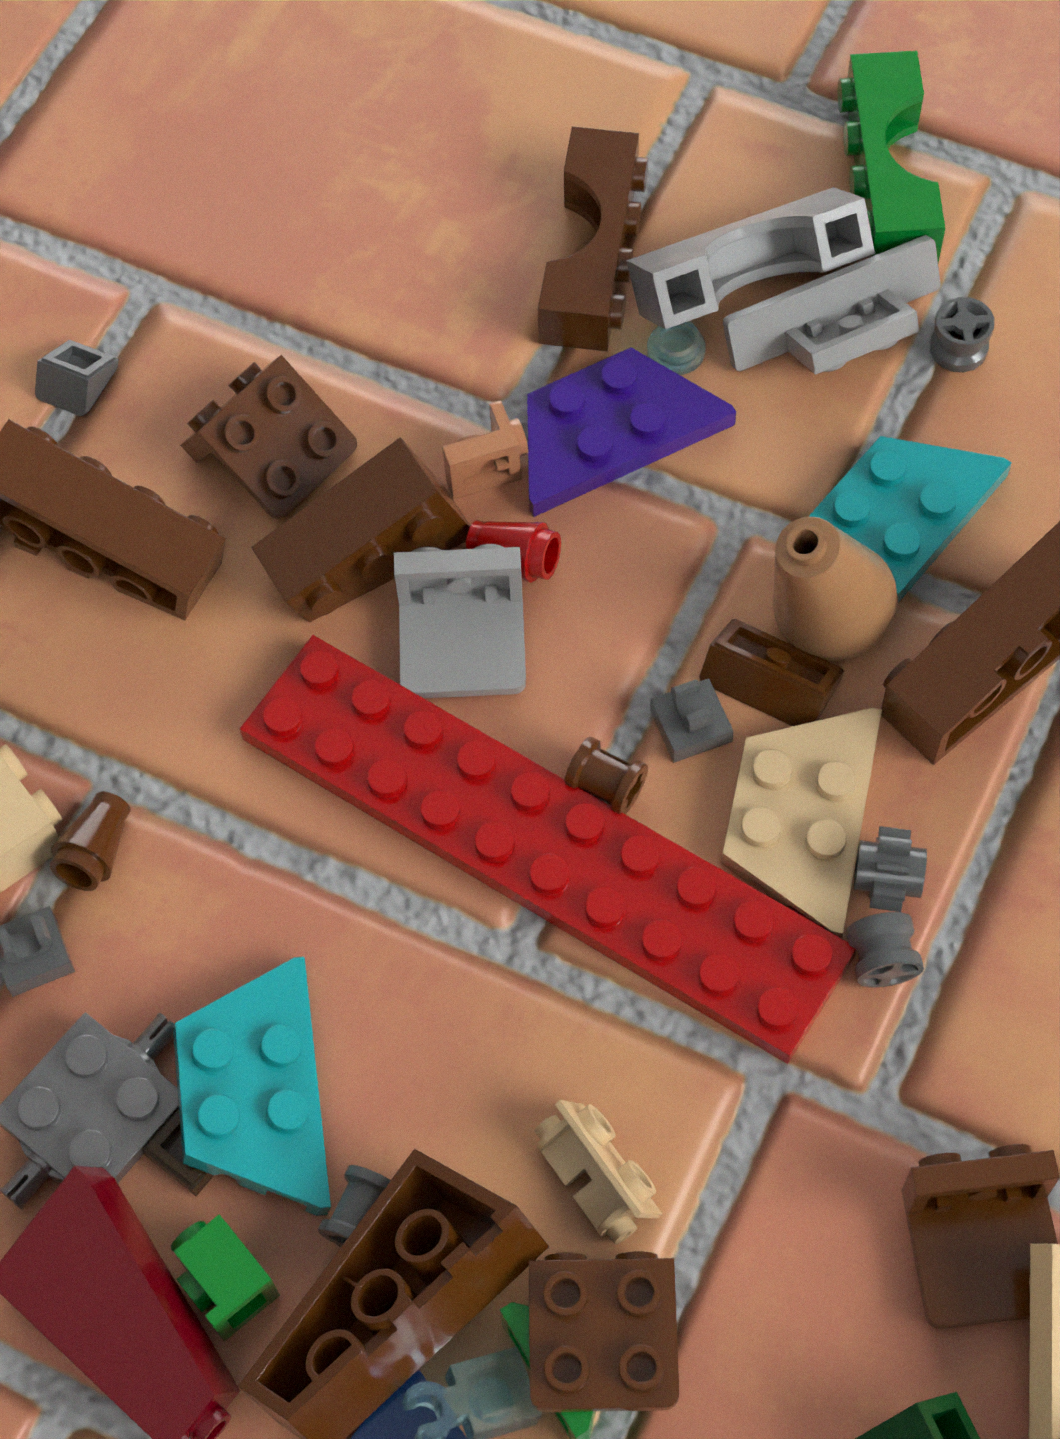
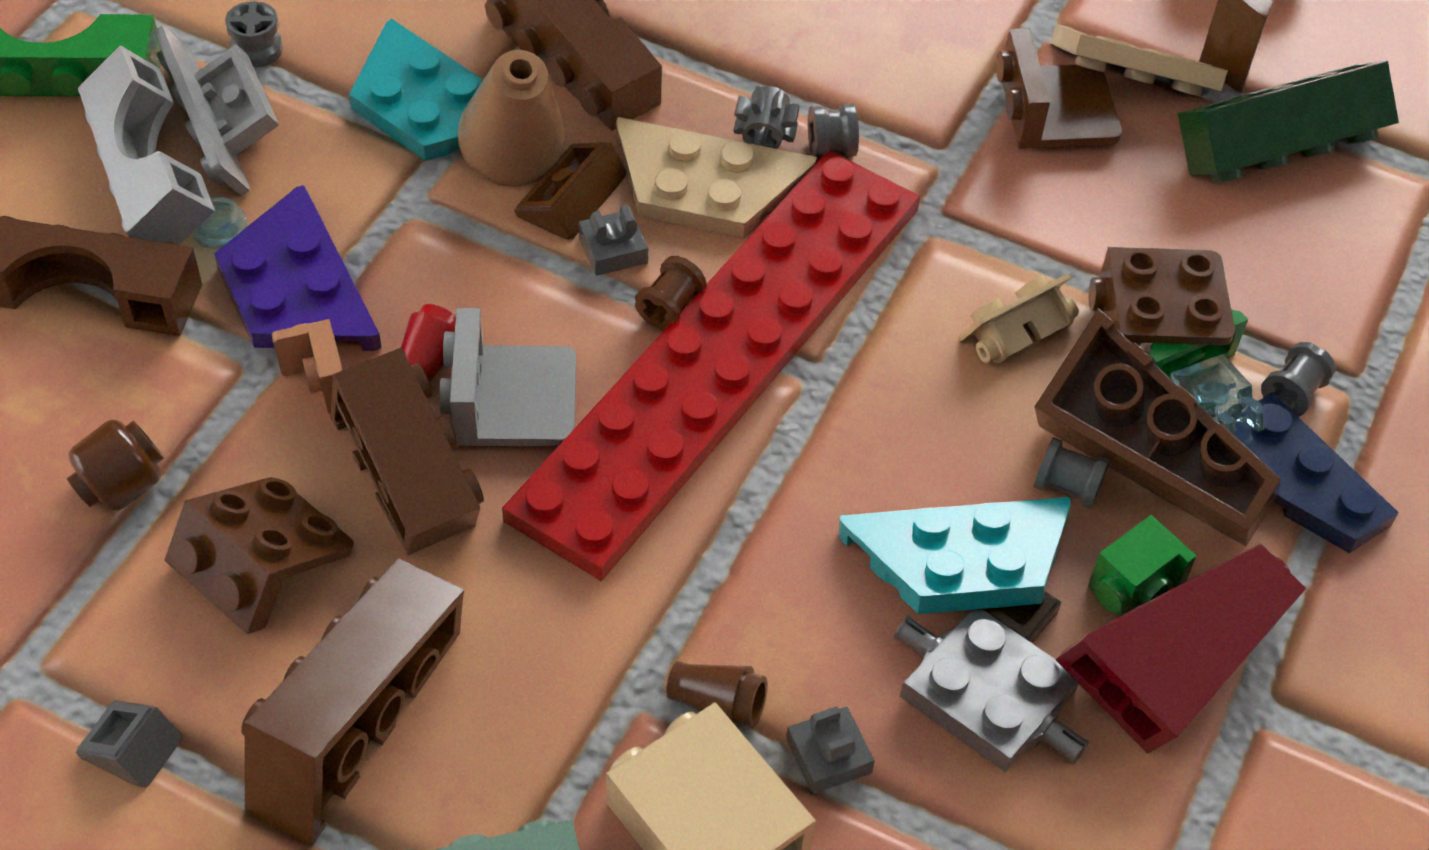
camera: 95 degrees left, 10 degrees down
none -> reddish brown head [67,420,164,510]

